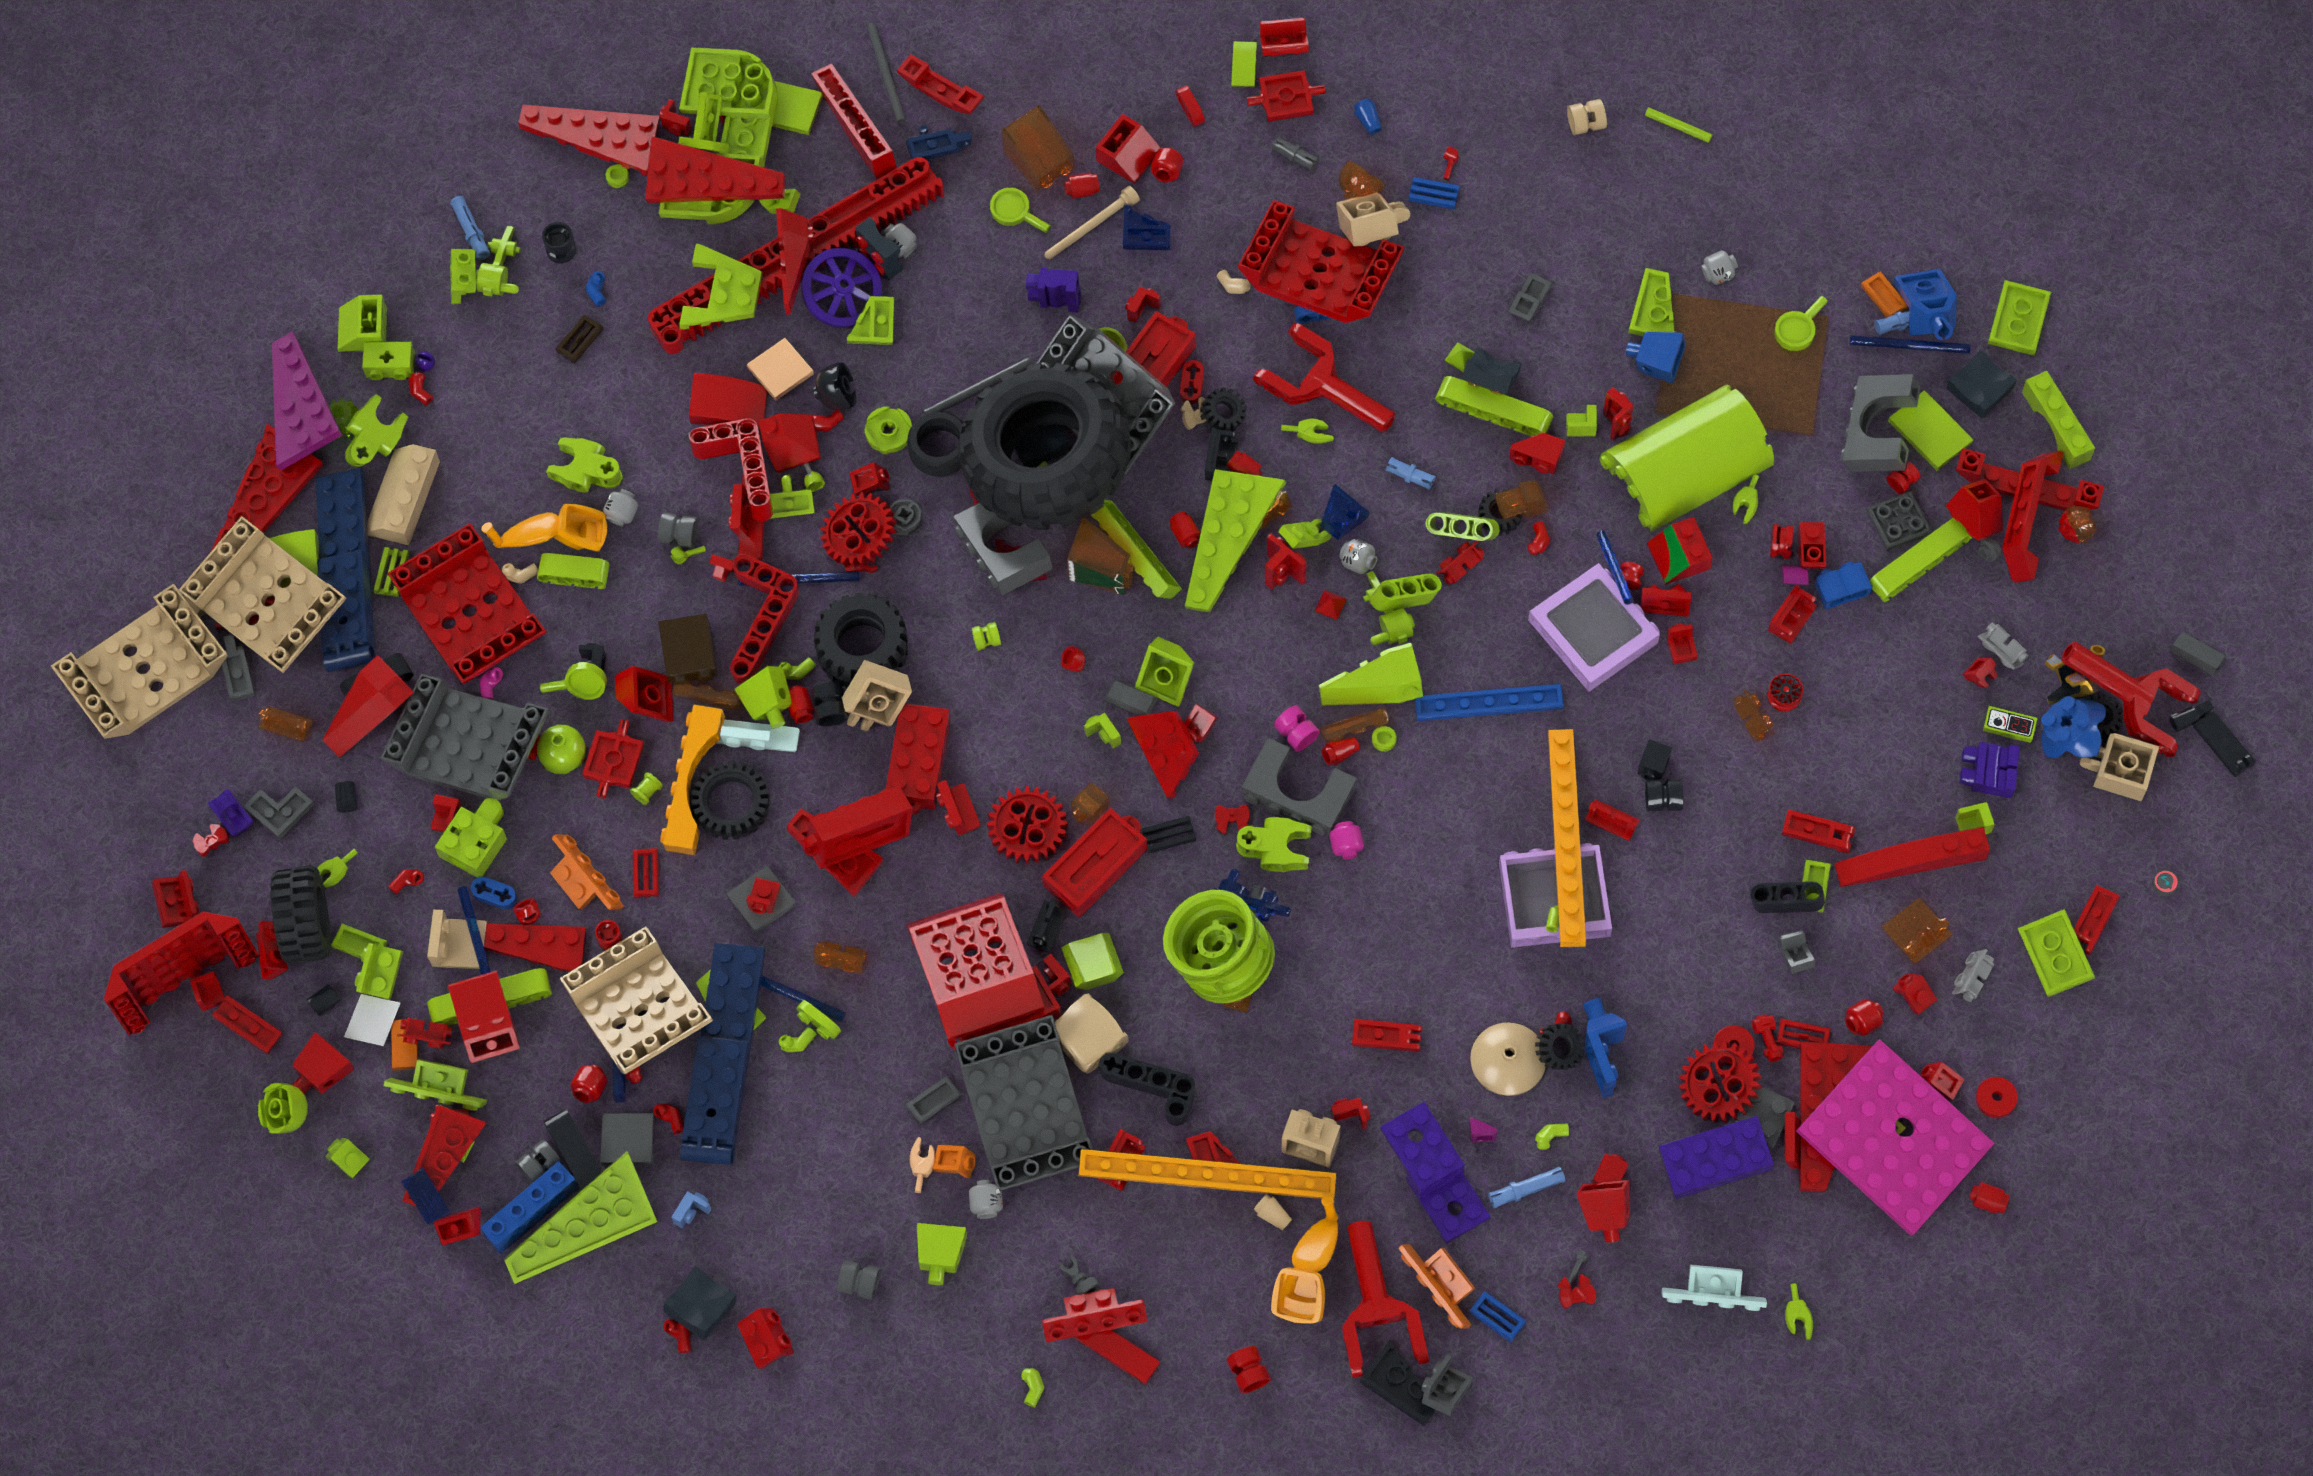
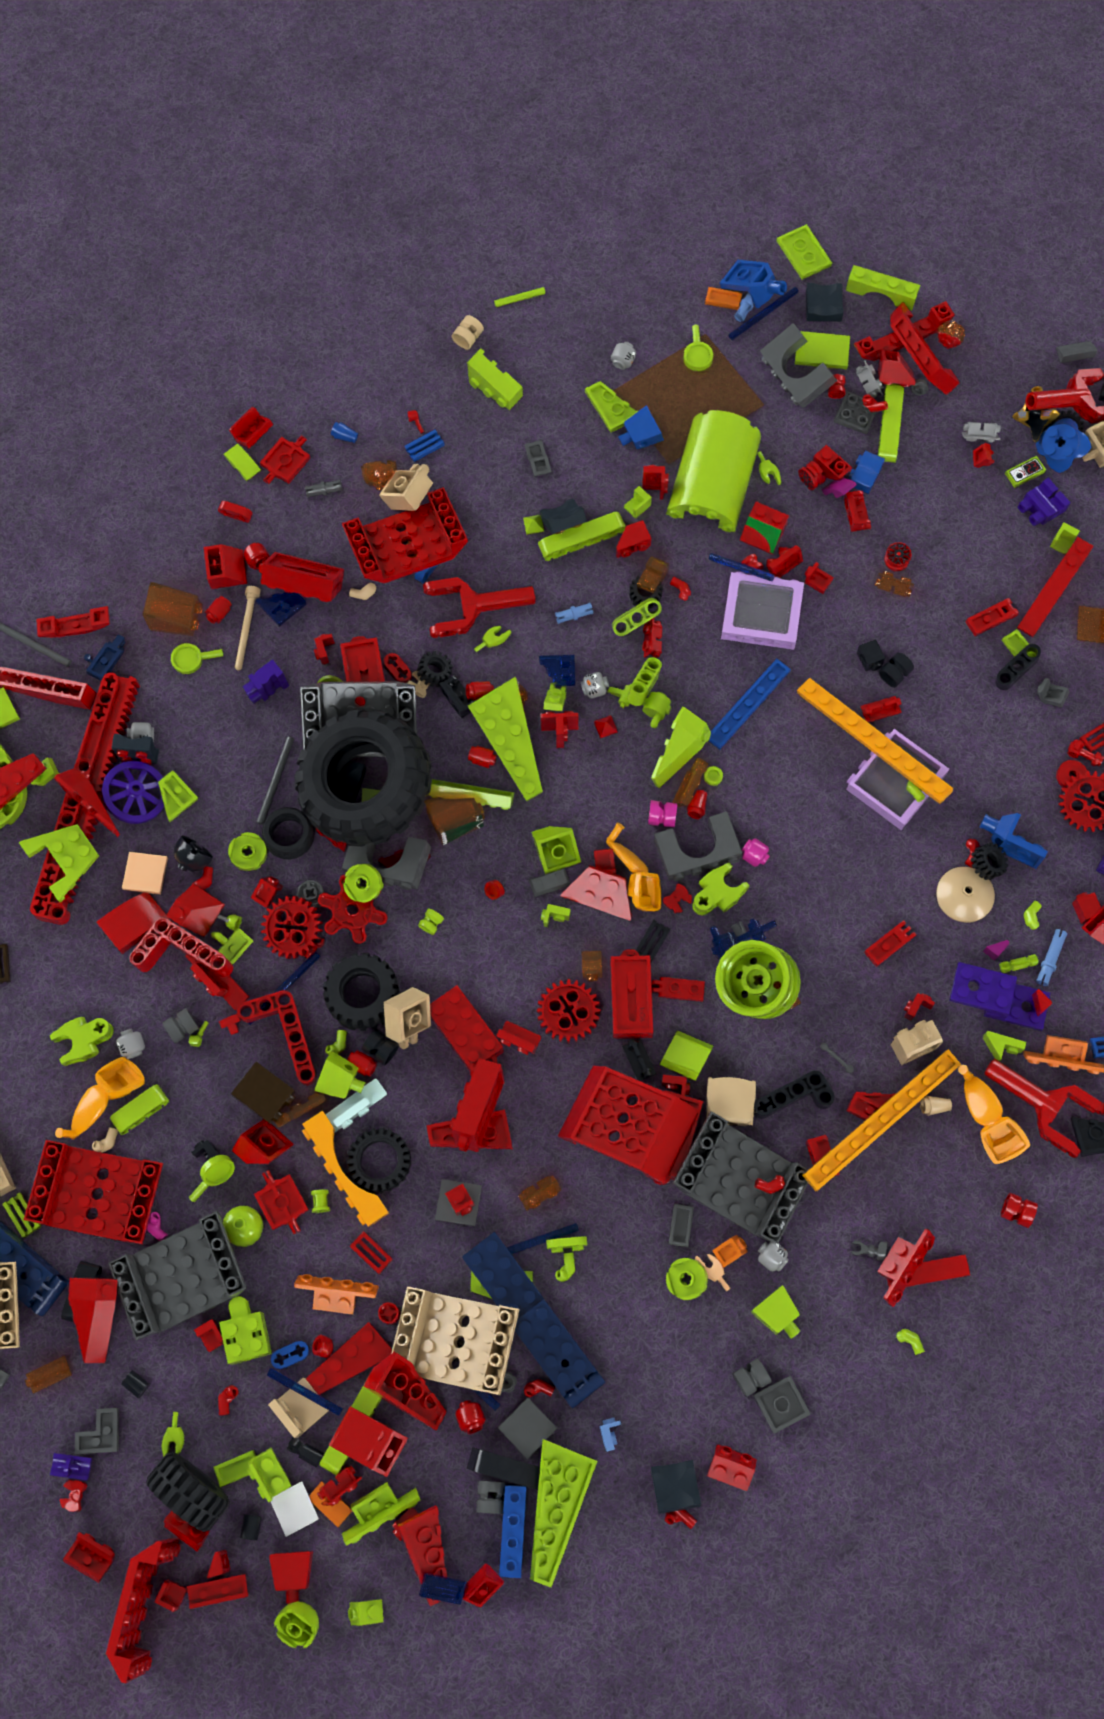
camera: 45 degrees left, 5 degrees up
none -> red slope [207,1550,231,1578]
none -> red piece [258,552,344,602]
none -> black bar [287,1437,324,1468]
none -> red plate [318,874,388,944]
none -> lime plate [344,864,384,903]
none -> red wedge [363,1352,447,1431]
none -> lime wedge [467,348,523,410]
none -> dark grey plate [501,1372,517,1393]
none -> light orange piece [606,822,661,912]
none -> red hinge [651,977,705,1002]
none -> lime plate [666,1258,708,1300]
none -> dark grey plate [753,1376,811,1434]
none -> red arm [754,1175,785,1194]
none -> dark grey hinge [820,1043,854,1073]
none -> light grey hinge [856,360,884,398]
none -> red arm [862,394,888,412]
none -> lime slope [983,1031,1026,1061]
none -> lime axle [999,954,1039,973]
none -> red slope [1032,989,1053,1016]

